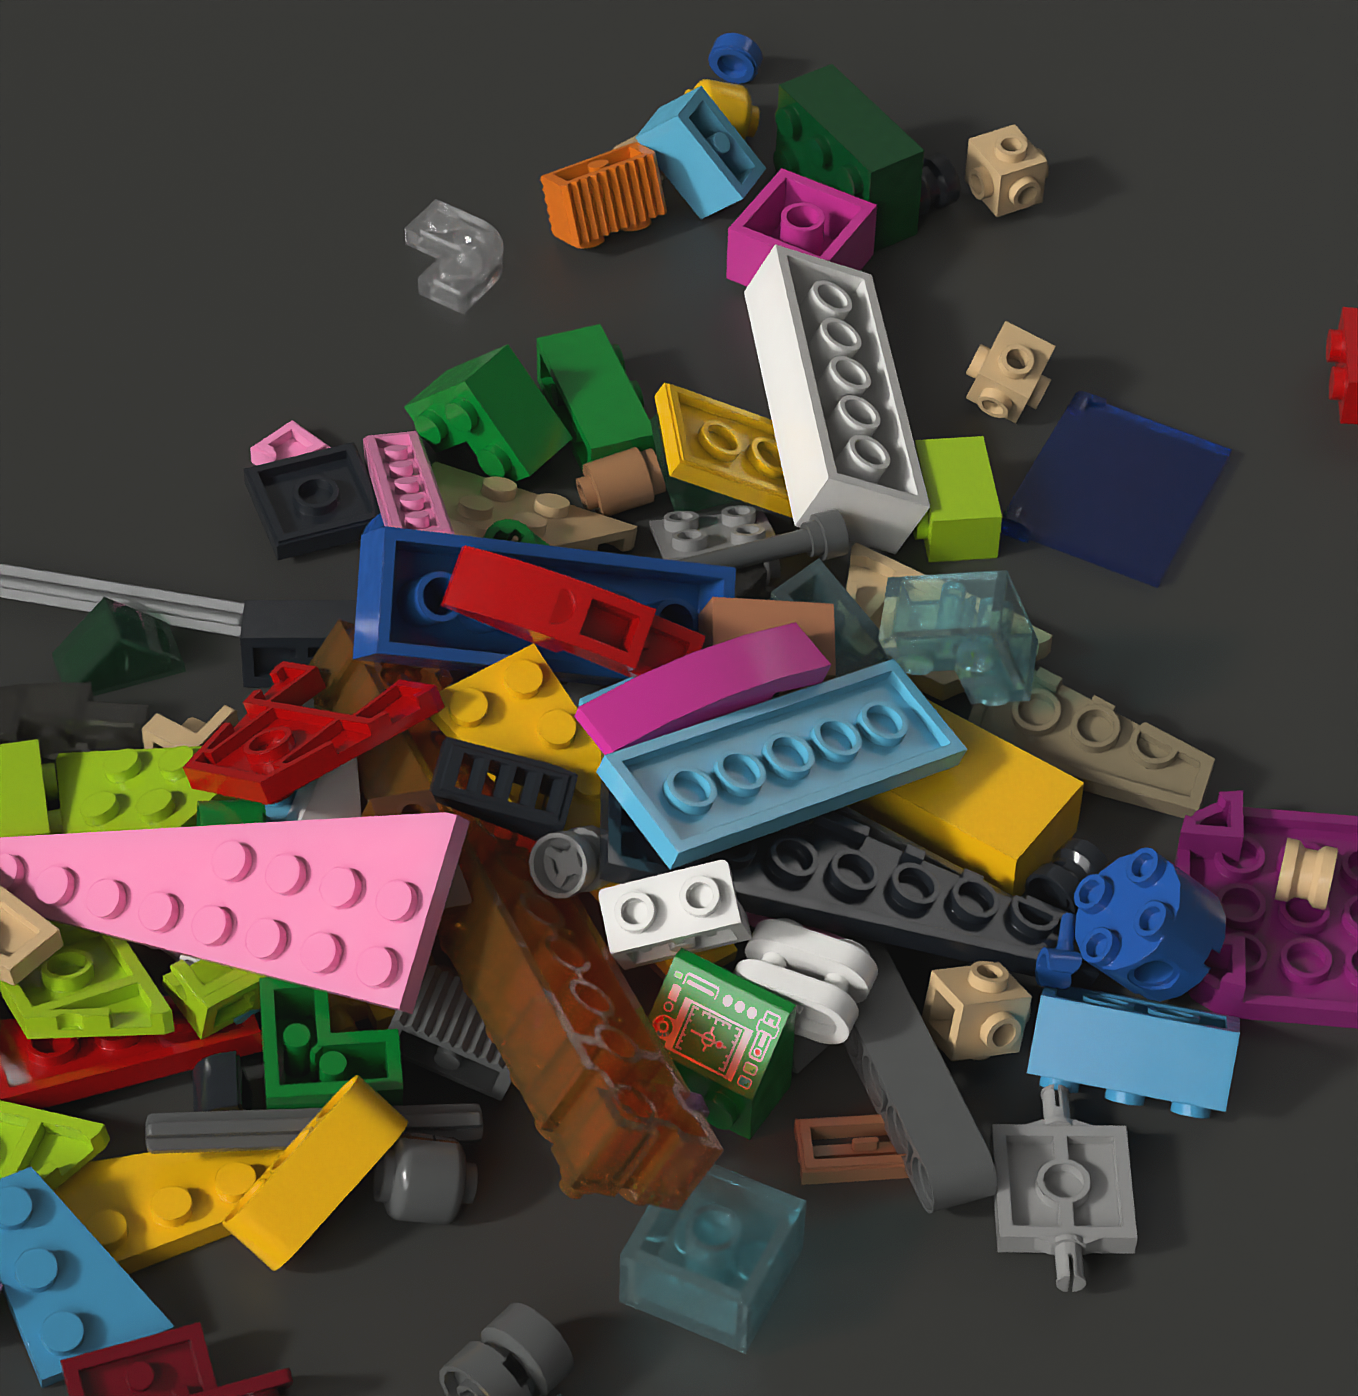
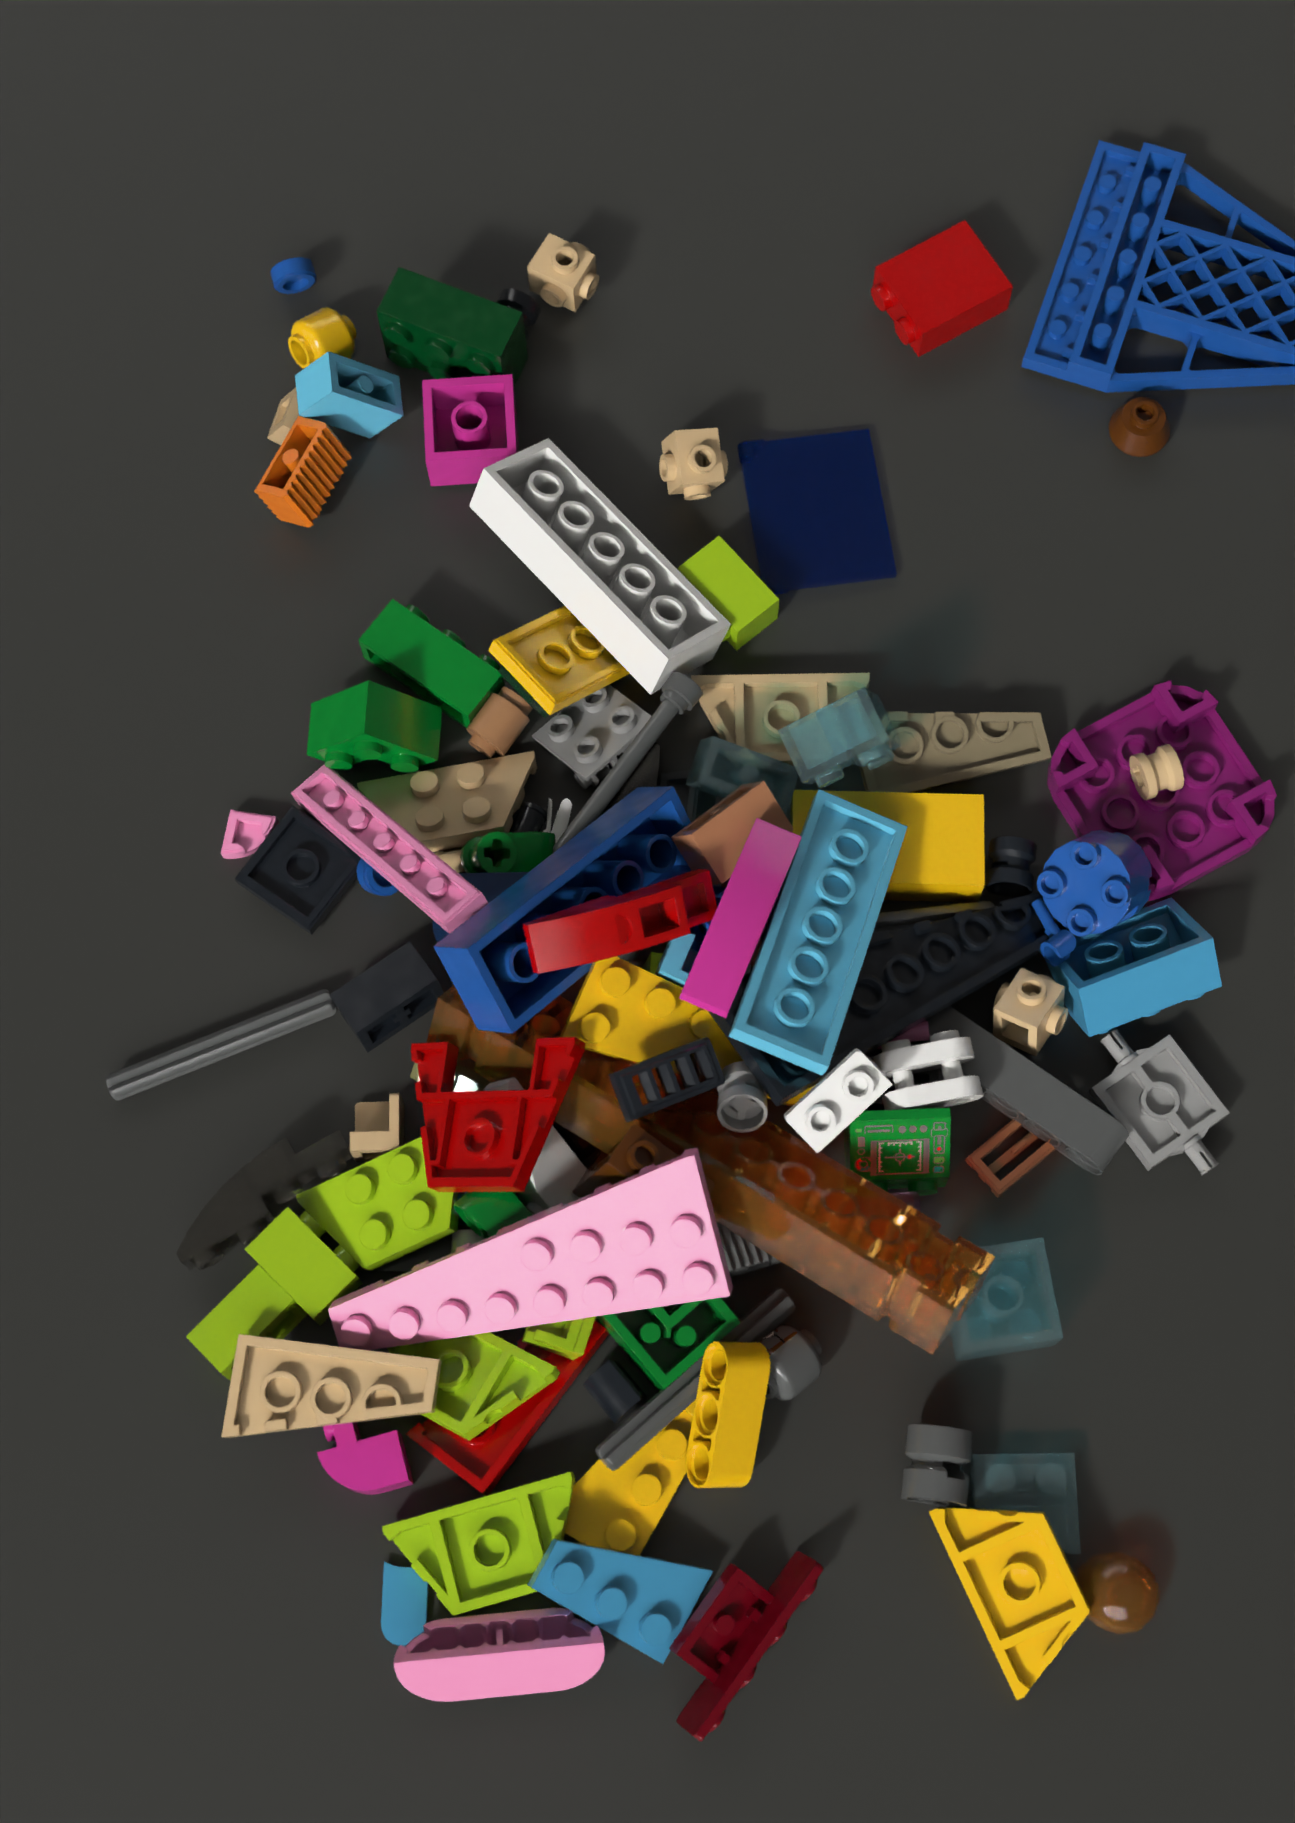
camera: 30 degrees left, 25 degrees up
clear green slope [52,597,186,703] -> none
clear plate [405,199,503,314] -> none

